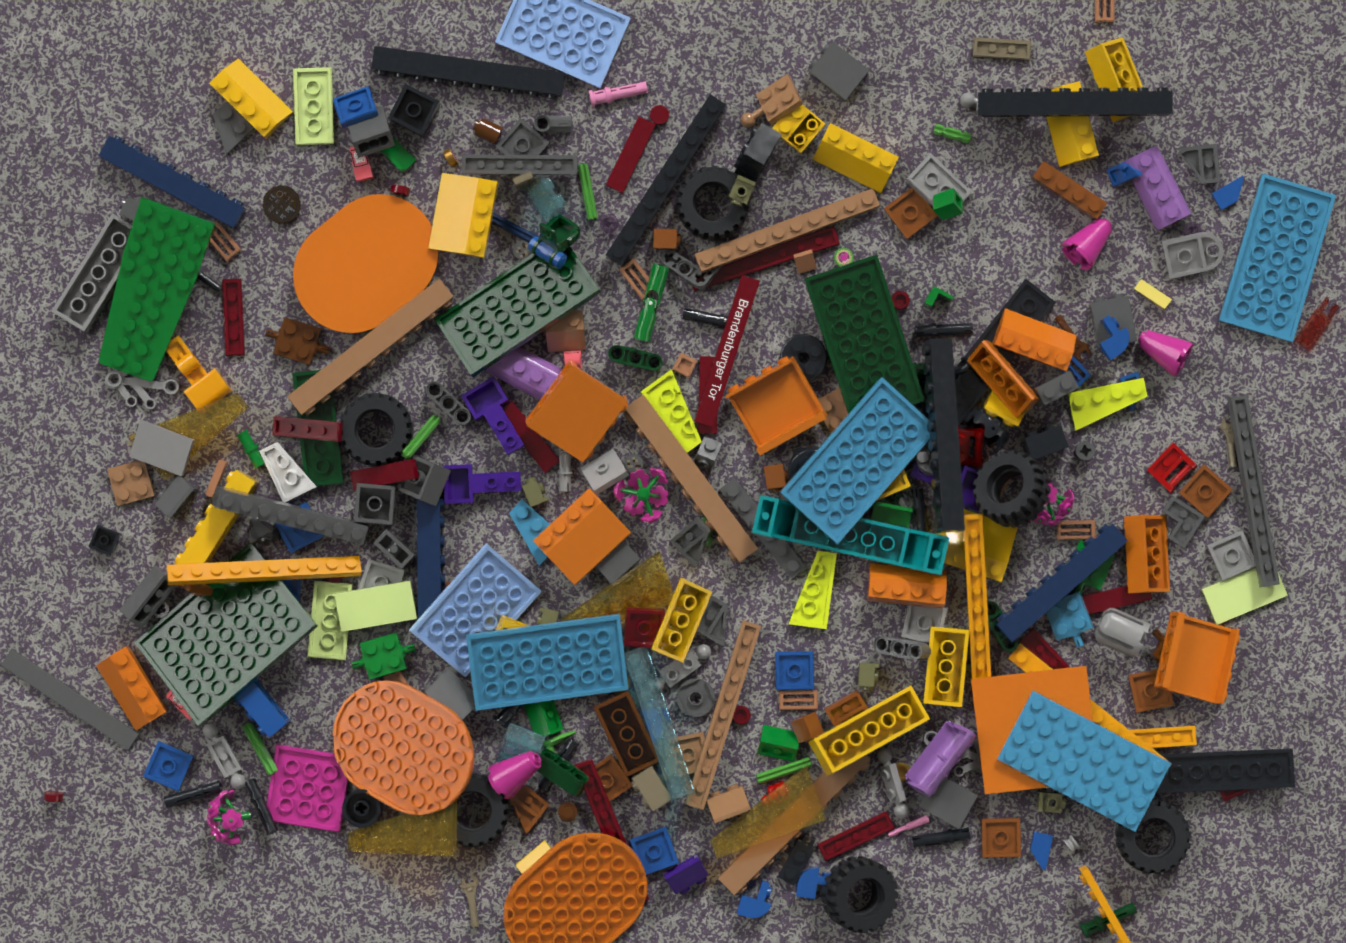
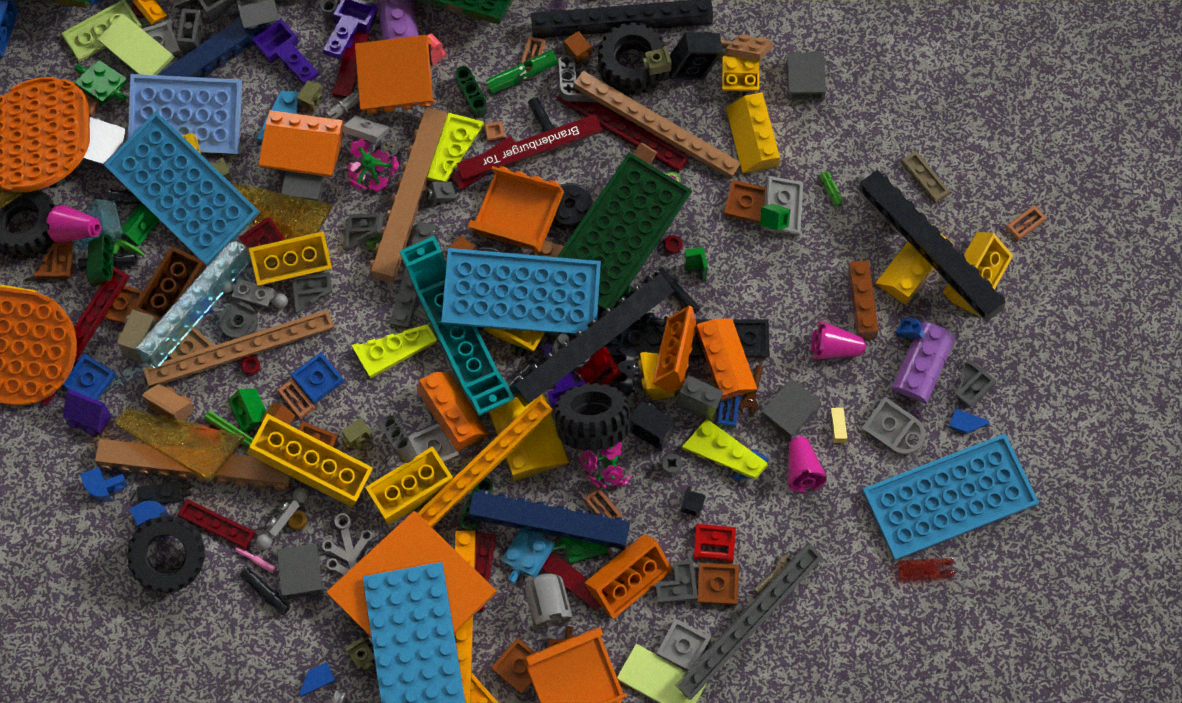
camera: 50 degrees right, 20 degrees down
medium nougat slope [545,310,586,353] -> none
reddish brown brick [558,801,578,822] -> none
green panel [871,501,913,528] -> none
medium lavender container [905,721,976,798] -> none
dark orange plate [981,818,1021,858] -> none
blue brick [1098,315,1129,361] -> none
none -> black panel [681,486,706,517]

